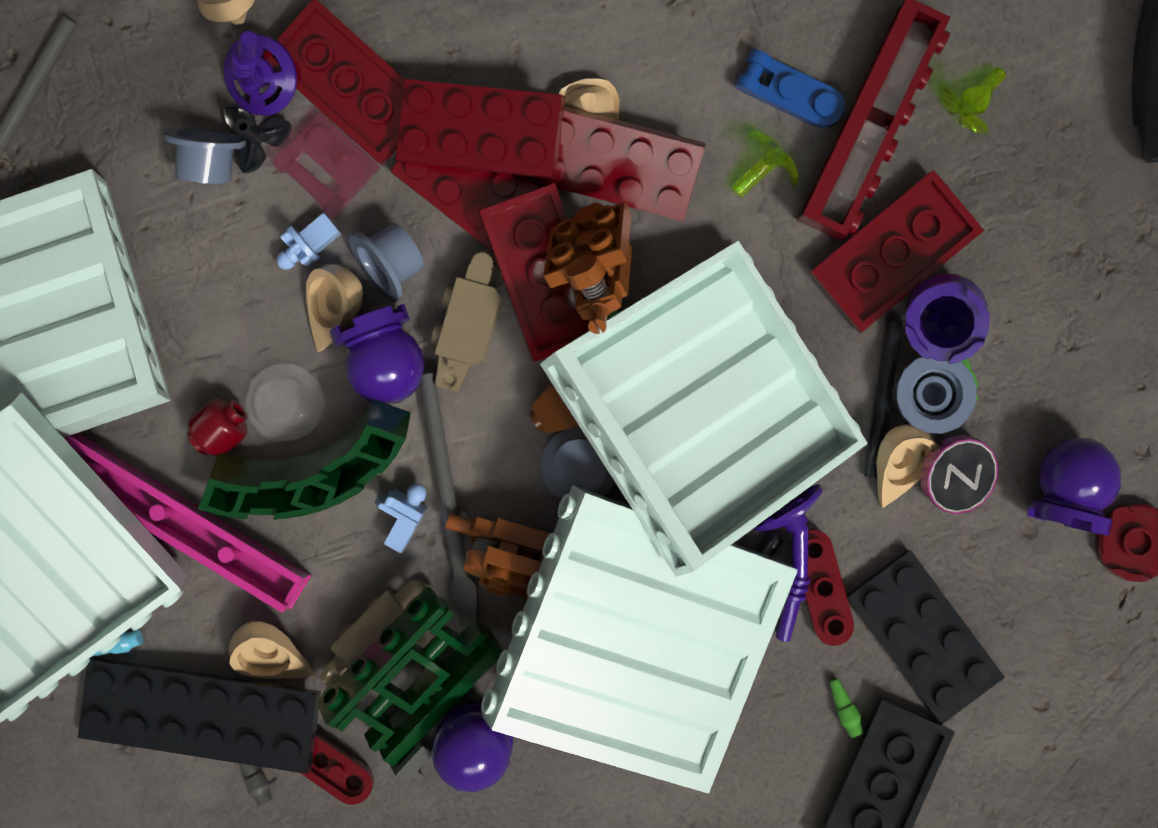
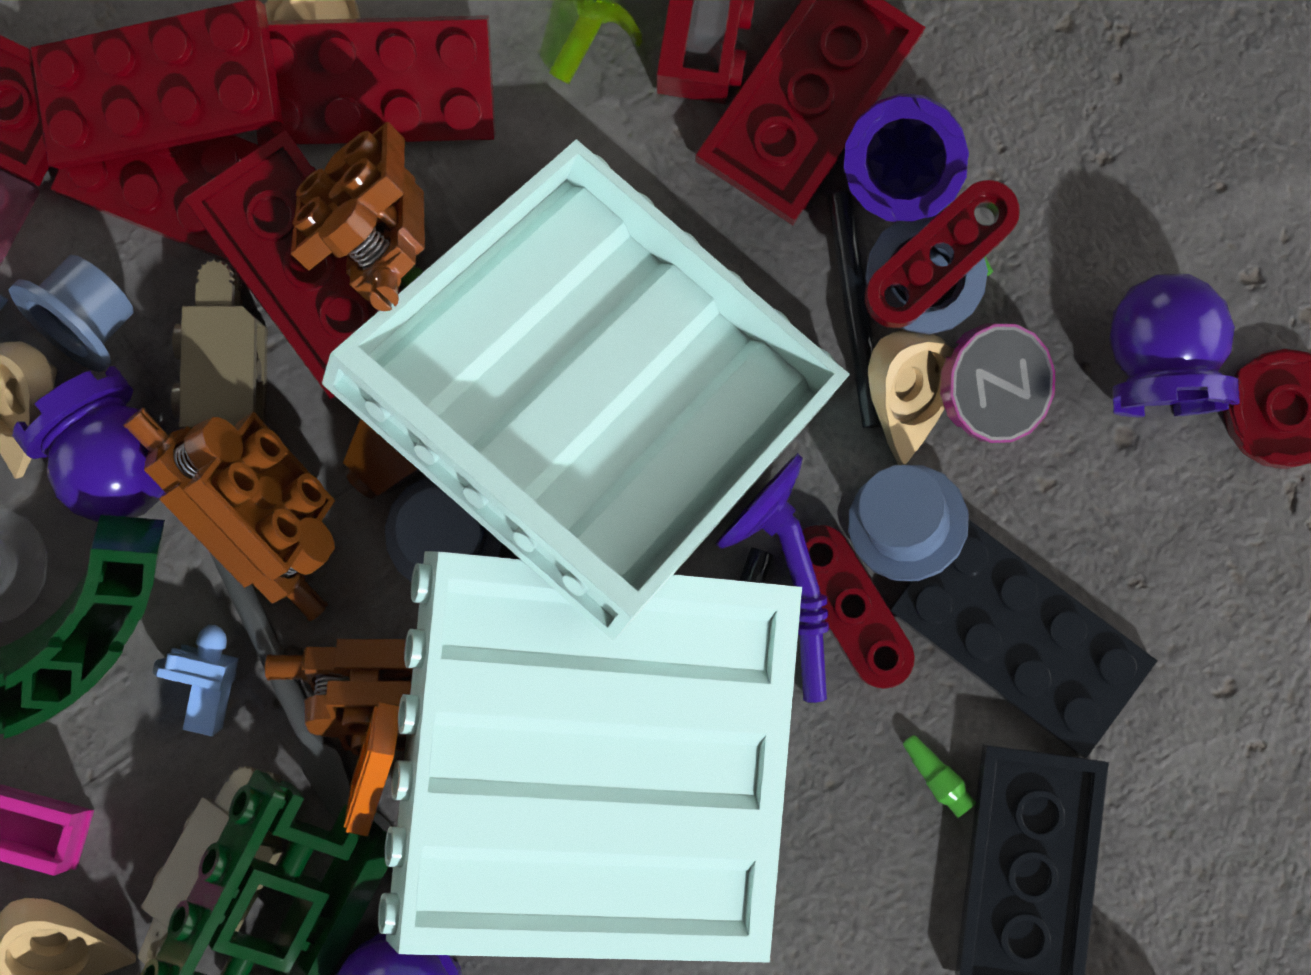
camera: 15 degrees left, 5 degrees down
none -> dark orange piece [123,407,335,621]
none -> orange tile [344,702,399,836]
none -> sand blue piece [848,465,969,581]
none -> dark red plate [865,180,1020,328]

